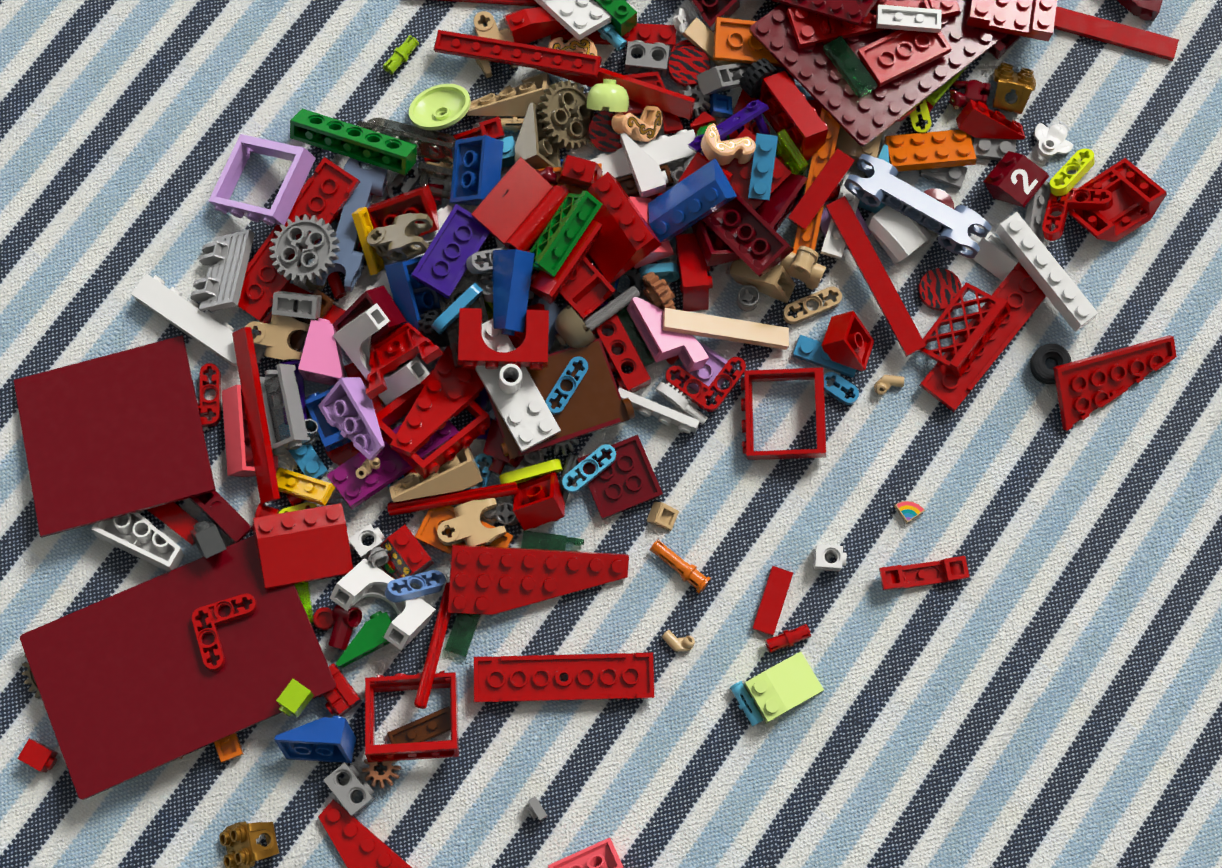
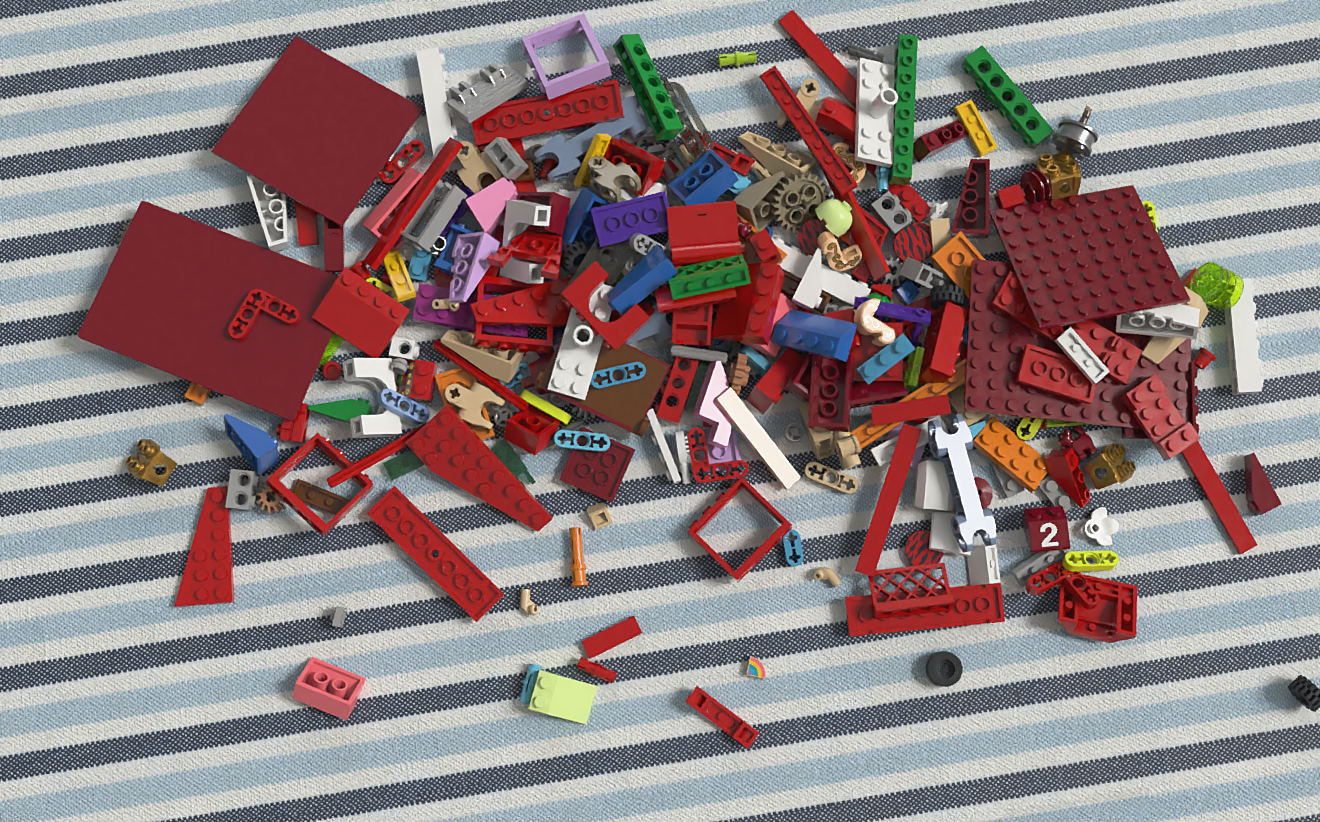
camera: 45 degrees right, 5 degrees up
red brick [17,738,58,773] -> none
dark grey brick [190,520,227,559] -> none
light grey gear [269,214,340,284] -> none
lime brick [276,679,314,718] -> none
dark red piece [328,604,362,650] -> none
yellowish green dish [409,84,471,131] -> none
dark azure beam [431,283,484,334] -> none
dark tan cylinder [554,305,596,348] -> none
dark azure plate [793,335,856,378] -> none
white brick [813,544,847,572] -> none
red slope [821,310,874,371] -> none
clear green plate [823,36,878,98] -> none
white brick [995,212,1098,332] -> none
red wing [1053,335,1177,431] -> none
none -> white slope [929,511,971,557]

